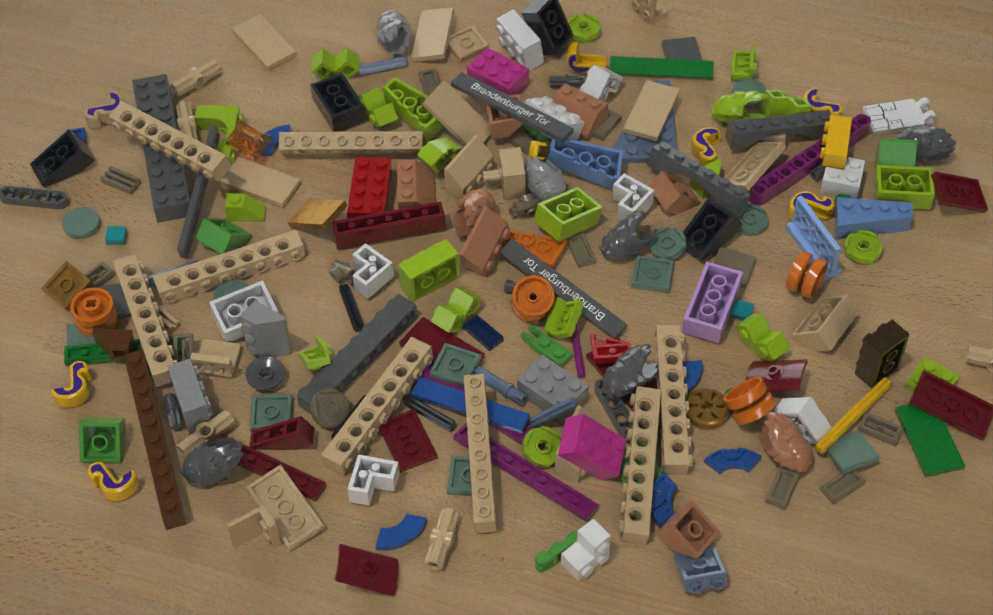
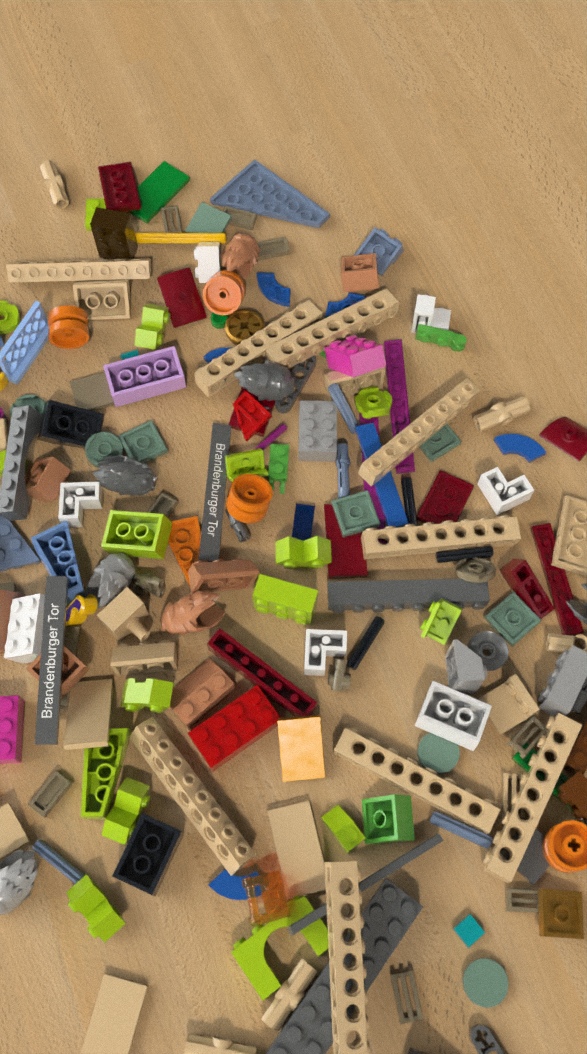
camera: 130 degrees left, 15 degrees up
none -> tan brick [6,258,152,282]
none -> sand blue wing [210,160,330,228]

